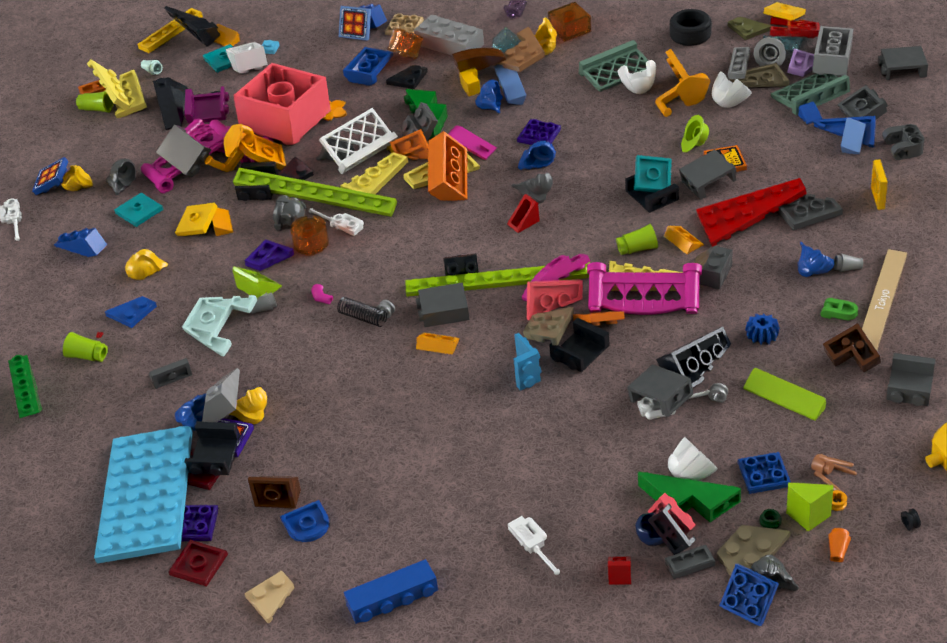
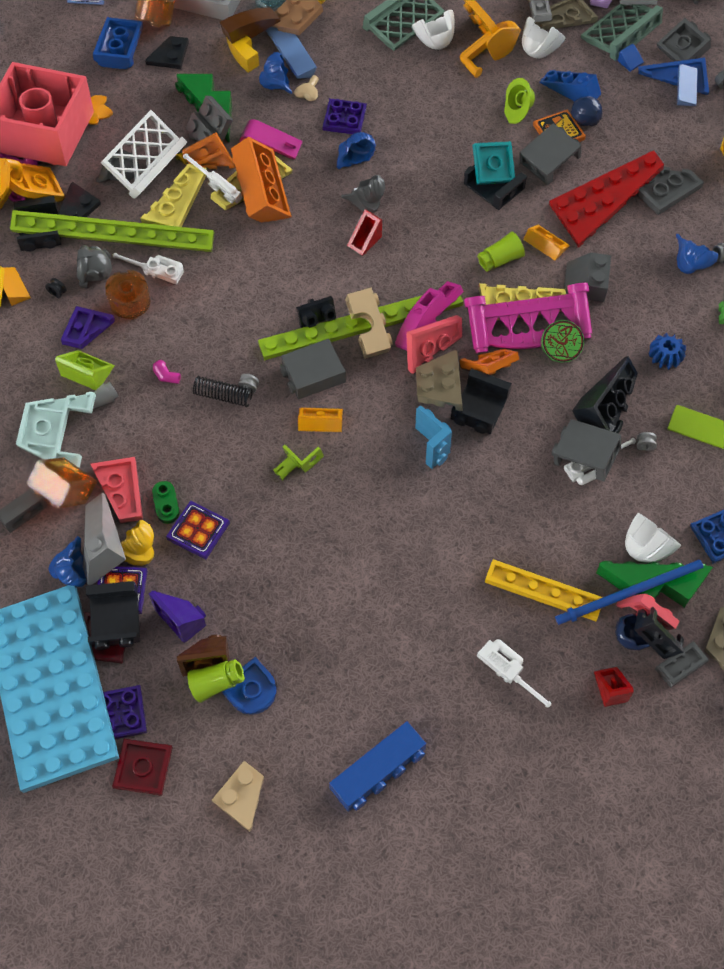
camera: 20 degrees left, 20 degrees up
none -> clear orange brick [26,457,97,509]
none -> black bush [45,278,67,299]
none -> coral wing [91,457,143,523]
none -> dark purple slope [149,590,206,643]
none -> green plate [152,481,180,524]
none -> tile [166,500,230,560]
none -> white piece [183,154,243,204]
none -> lime plant [187,659,245,703]
none -> lime bracket [273,444,324,480]
none -> tan rock [294,75,319,102]
none -> tan arch [345,287,393,359]
none -> yellow plate [485,559,603,622]
none -> blue slope [540,70,601,102]
none -> tile [541,320,584,363]
none -> blue bar [555,559,704,625]
none -> dark blue hair [571,96,602,126]

